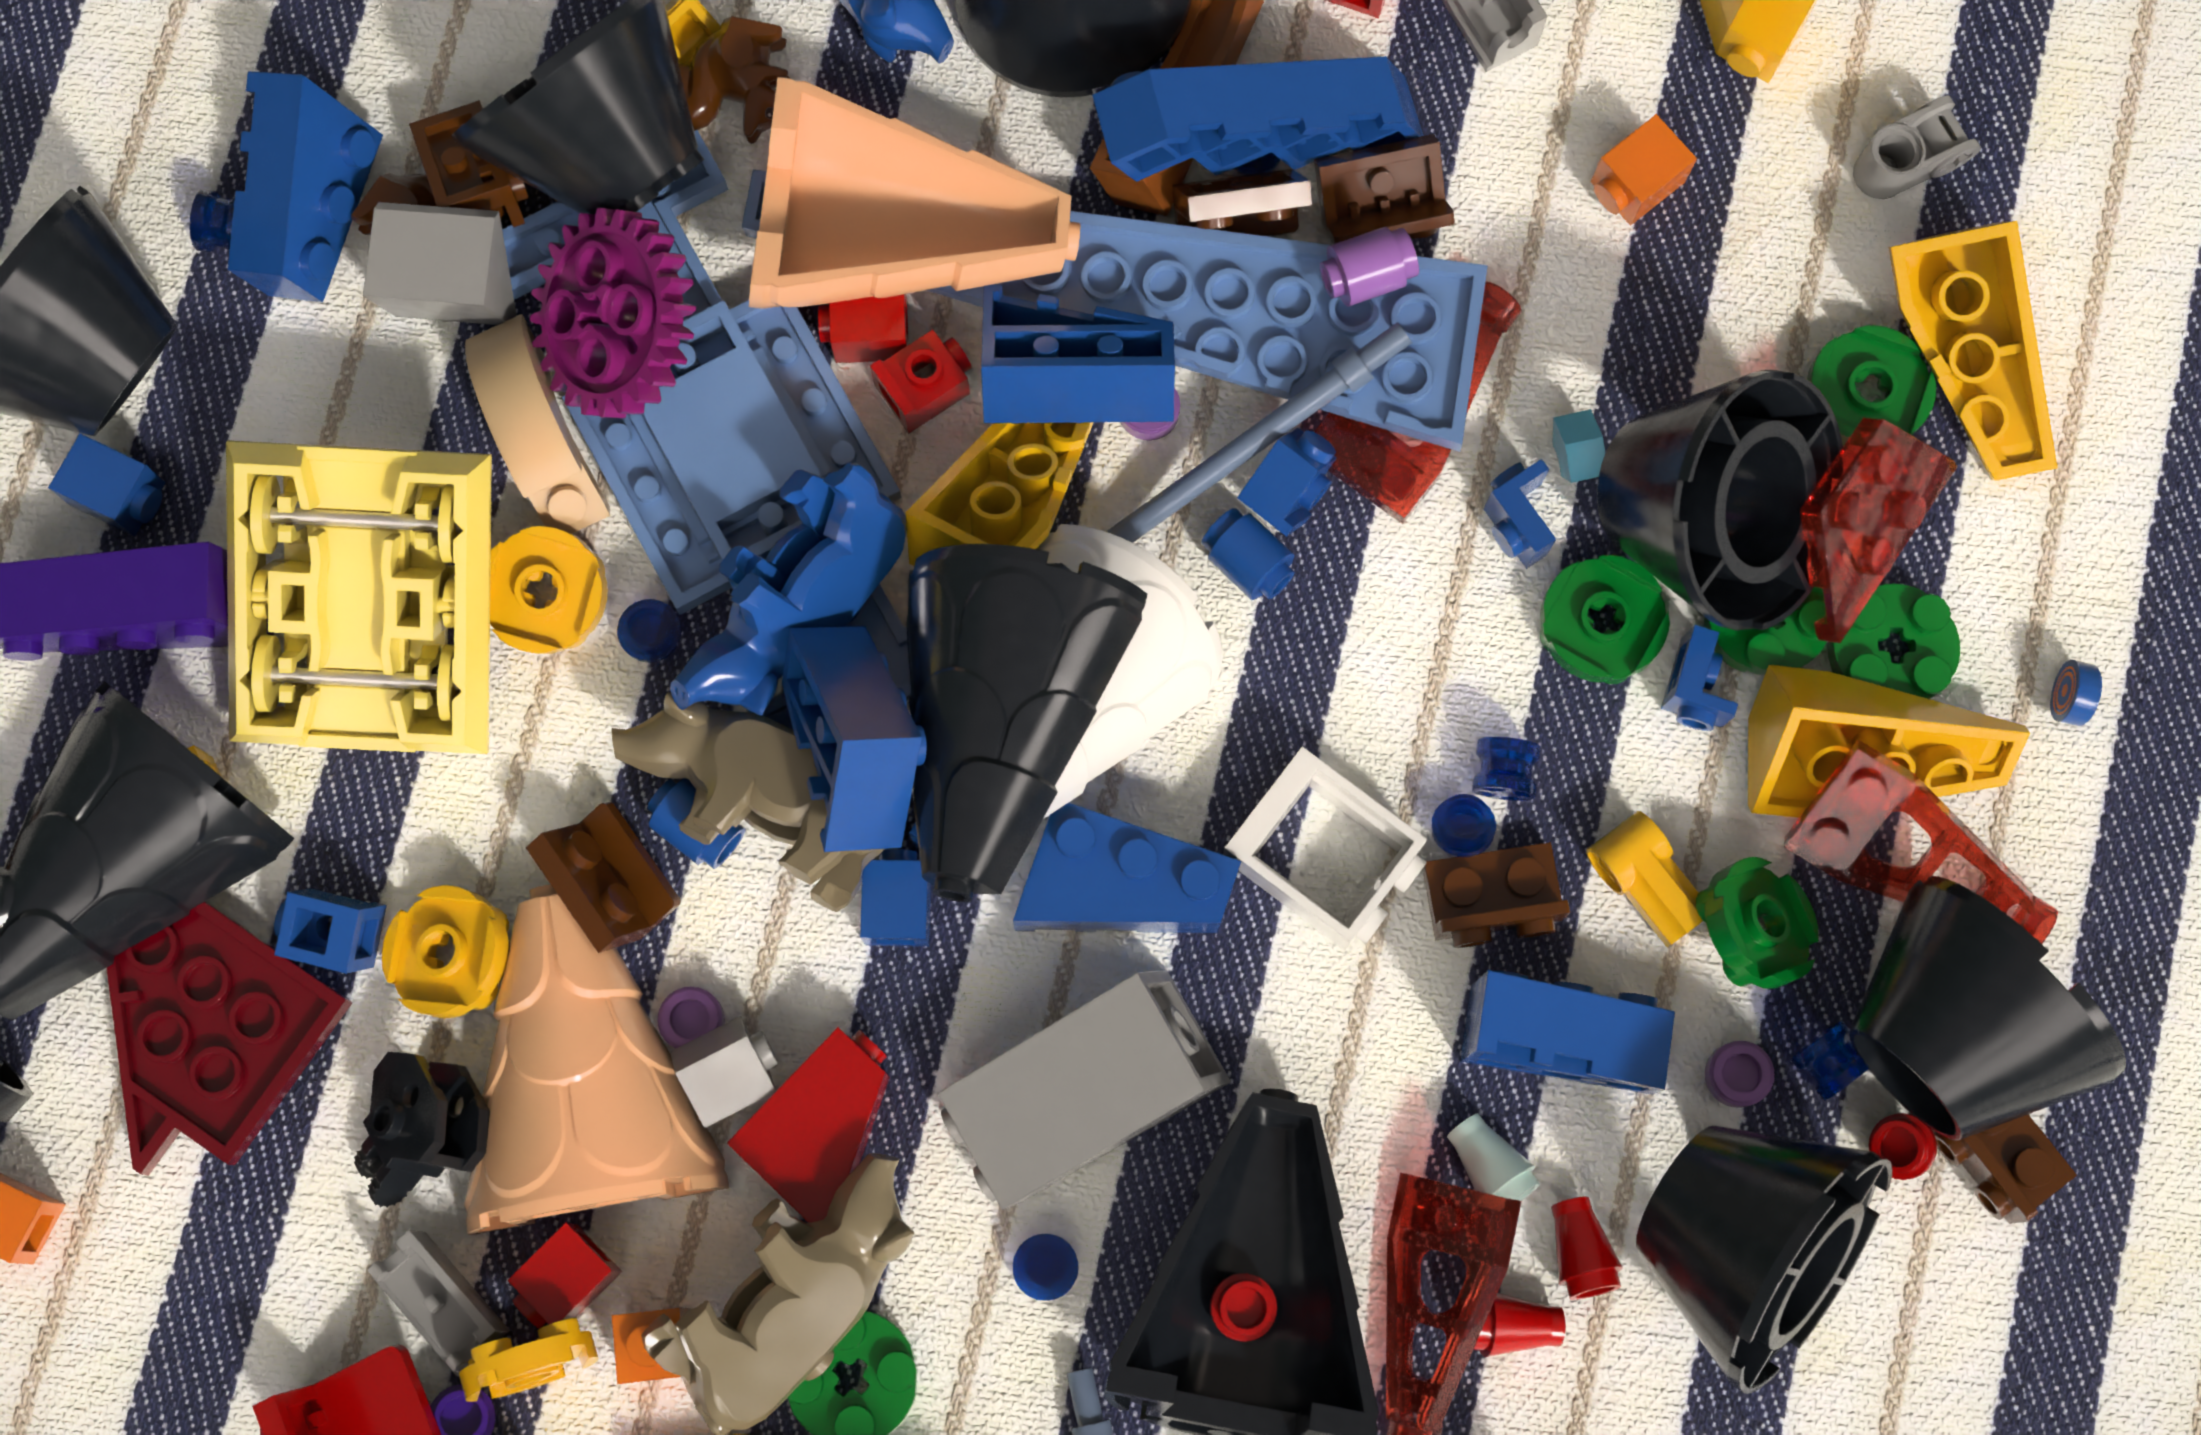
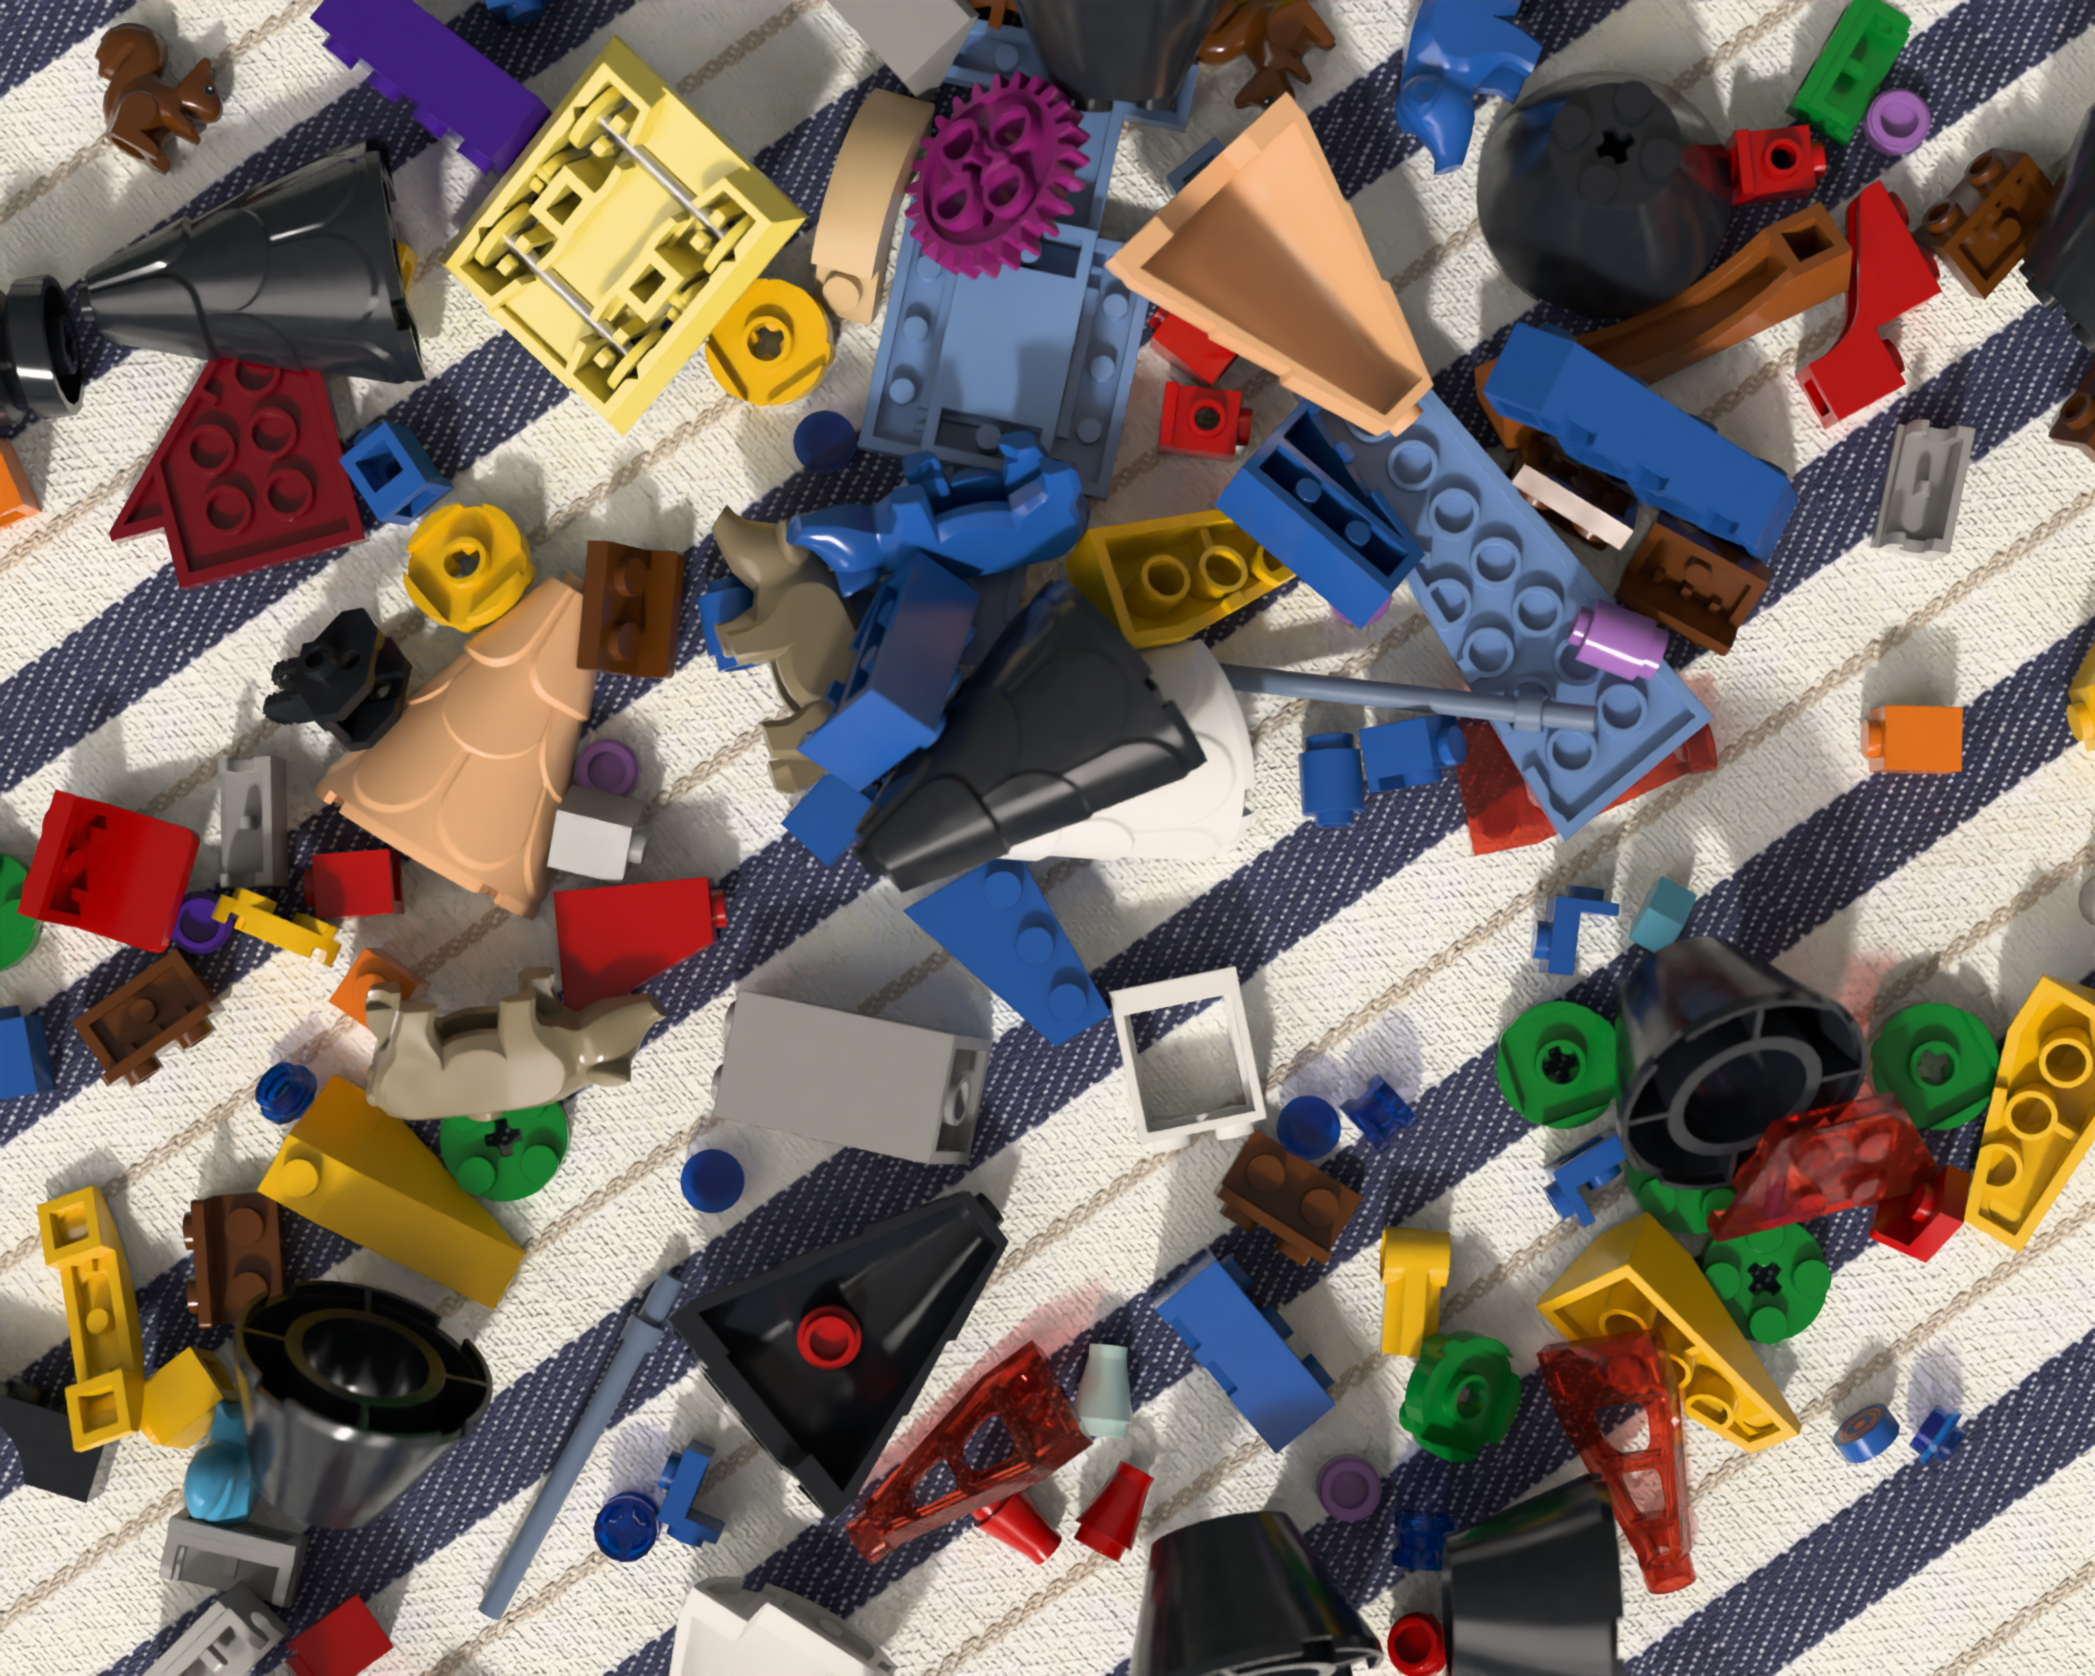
camera: 40 degrees right, 10 degrees up
none -> red bracket [1869,1164,1971,1263]
none -> clear blue plate [1908,1404,1966,1466]

